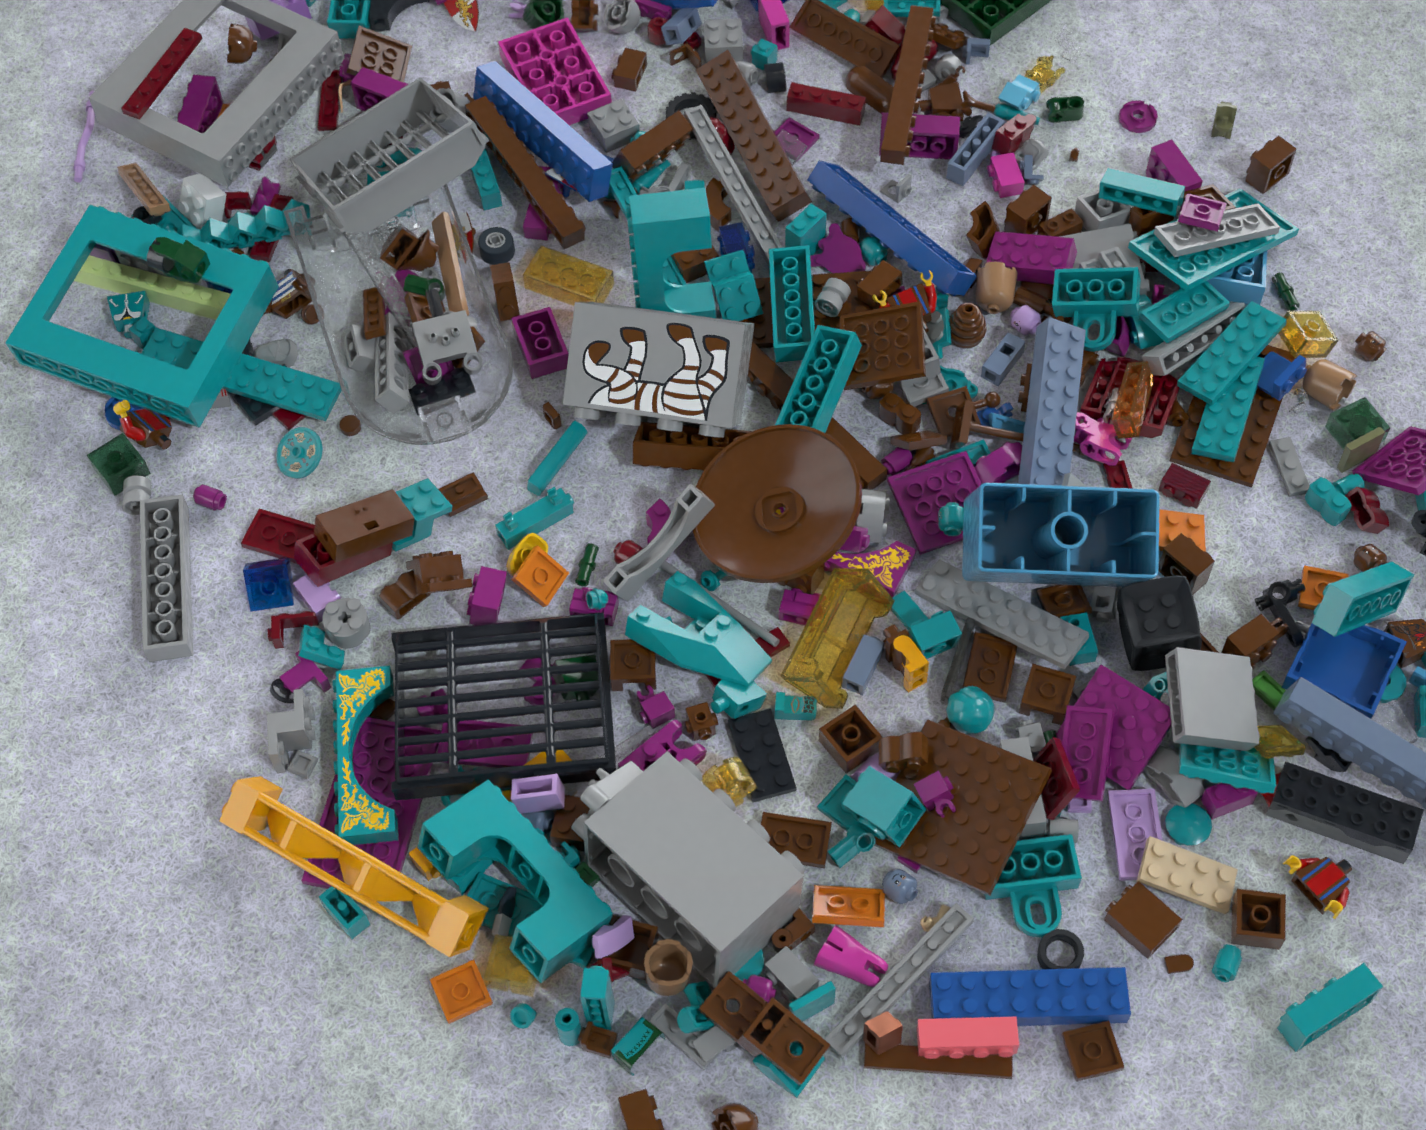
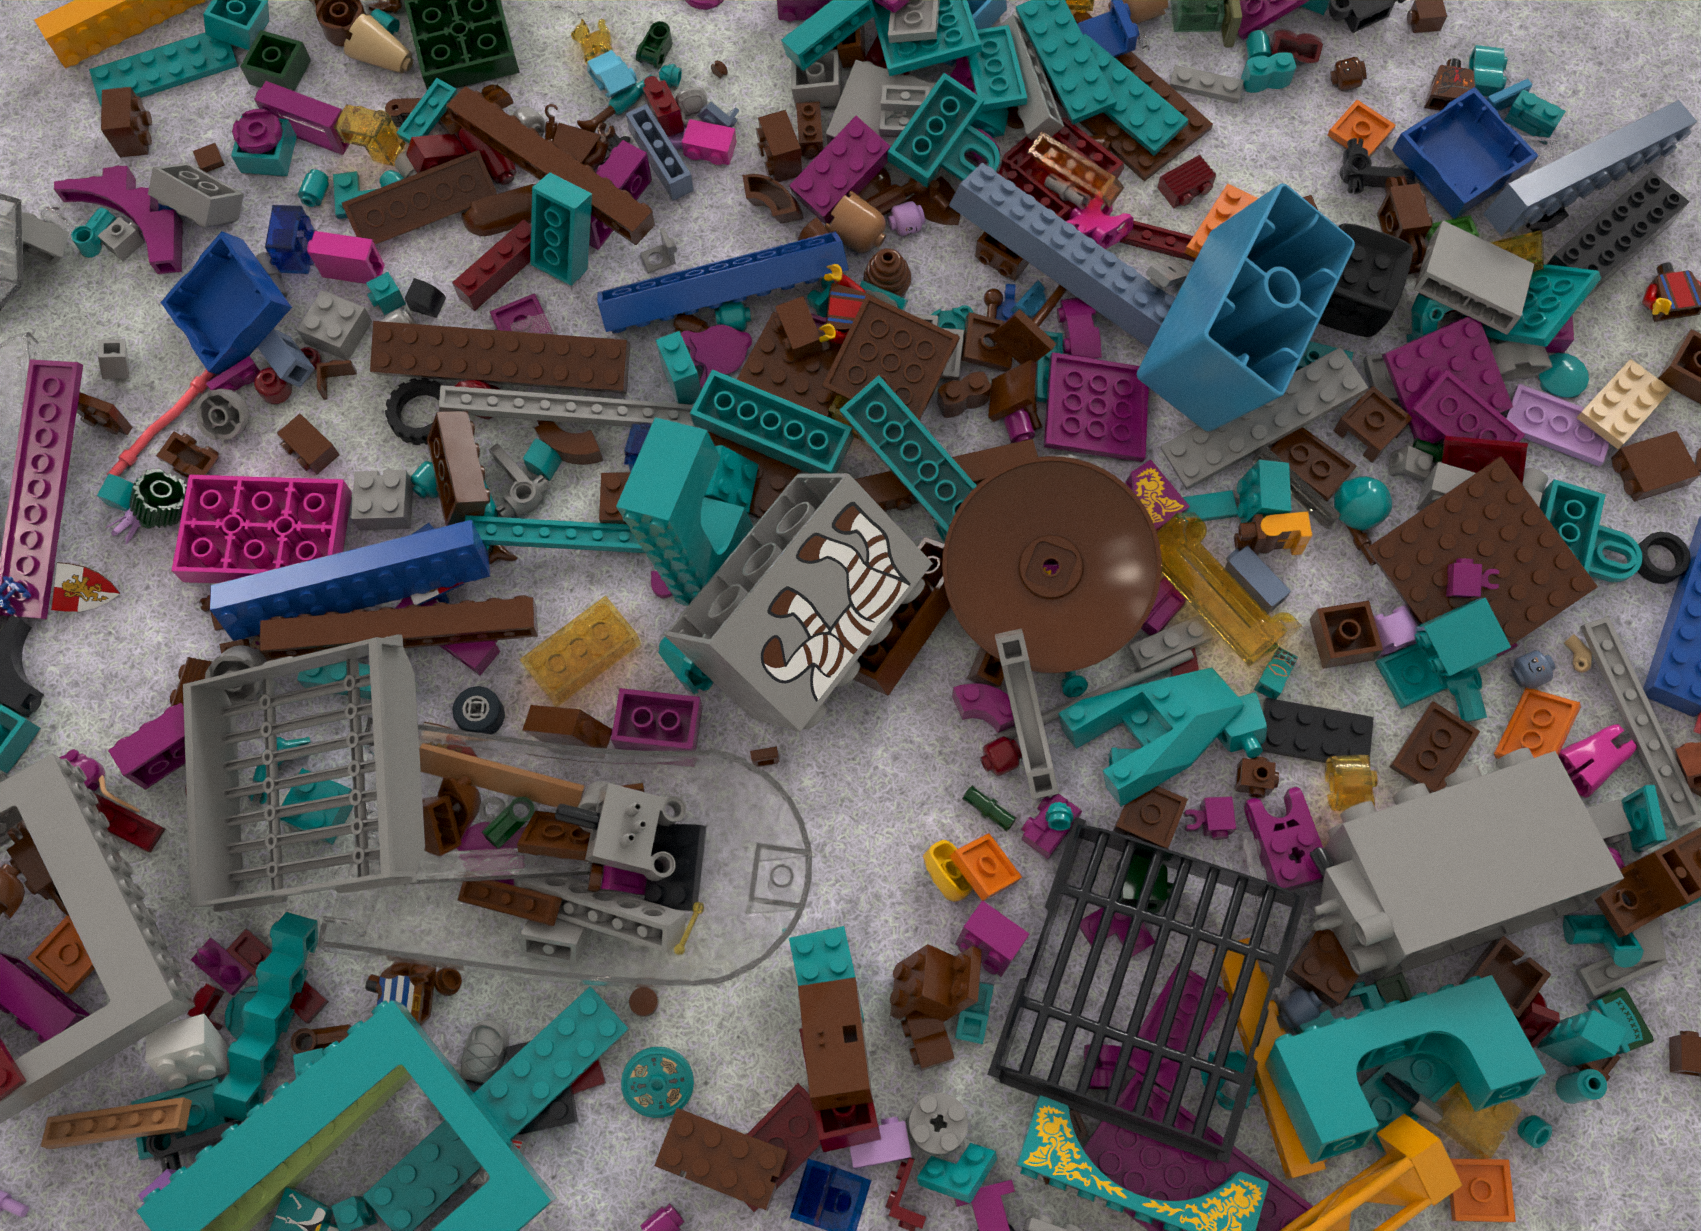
camera: 65 degrees left, 10 degrees up
dark green piece [147,237,210,283] -> none
plate [346,26,413,82] -> none
reddish brown plate [438,472,488,517] -> none
teal brick [495,486,575,550] -> none
lavender brick [511,774,565,814] -> none
teal brick [527,420,588,496] -> none
lavender slope [592,915,634,958] -> none
medium nougat cylinder [644,939,693,997] -> none
light grey wheel [815,278,851,317] -> none
reddish brown brick [879,732,928,773] -> none
teal head [938,502,964,536] -> none
sand blue bracket [962,38,990,65] -> none
sand blue brick [981,333,1026,387] -> none
teal brick [1312,561,1414,637] -> none
none -> teal brick [530,172,592,286]
none -> reddish brown tile [587,862,603,892]
none -> reddish brown piece [654,1108,789,1211]
none -> teal plate [659,64,682,88]
none -> clear yellow hinge [674,902,704,955]
none -> teal slope [955,981,994,1044]
none -> light grey plate [1128,614,1213,670]

